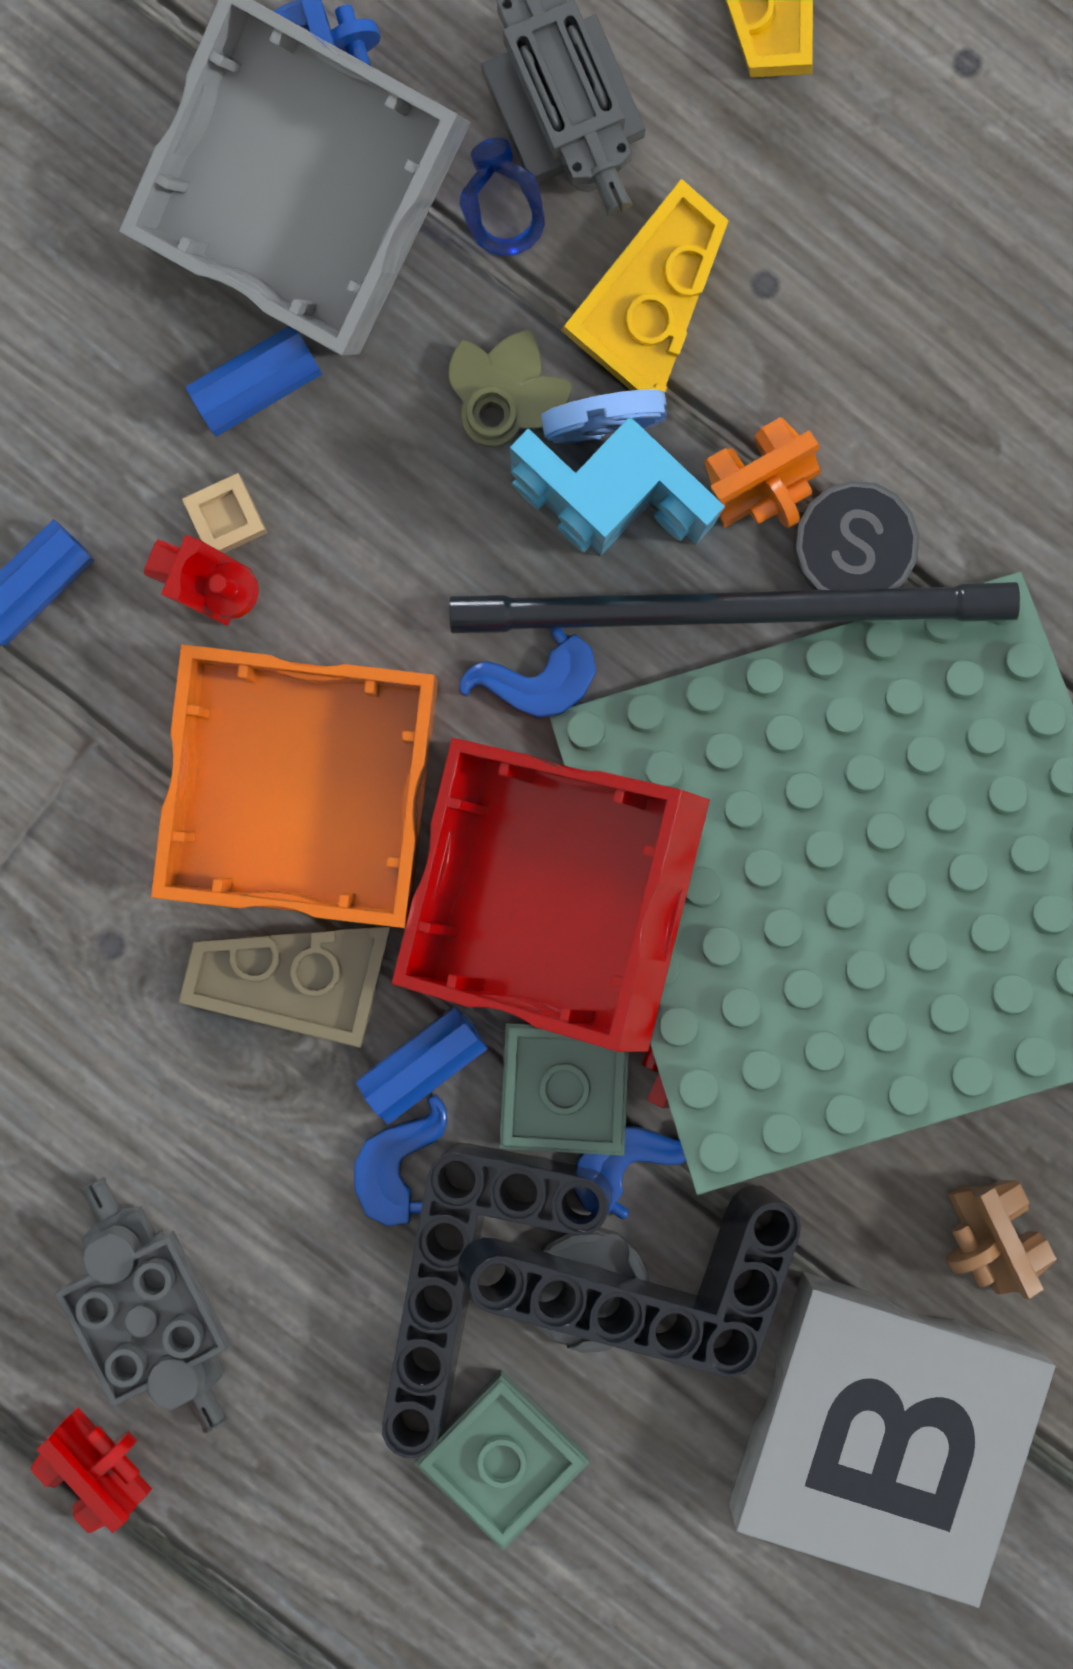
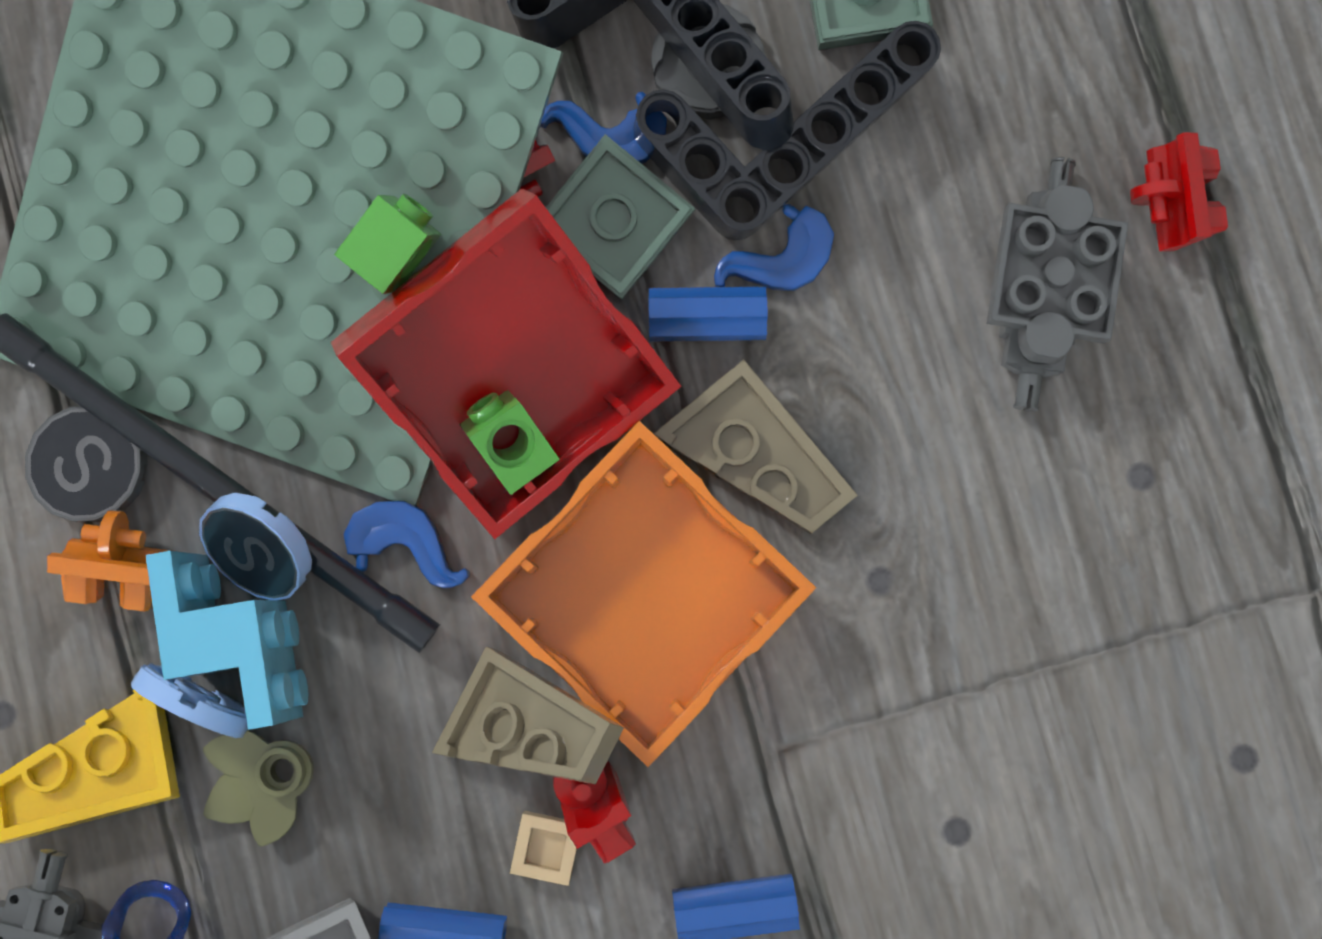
camera: 140 degrees left, 5 degrees down
none -> tile [199,493,312,600]
none -> bright green brick [334,193,442,294]
none -> dark tan wing [432,646,624,784]
none -> bright green brick [459,390,560,495]

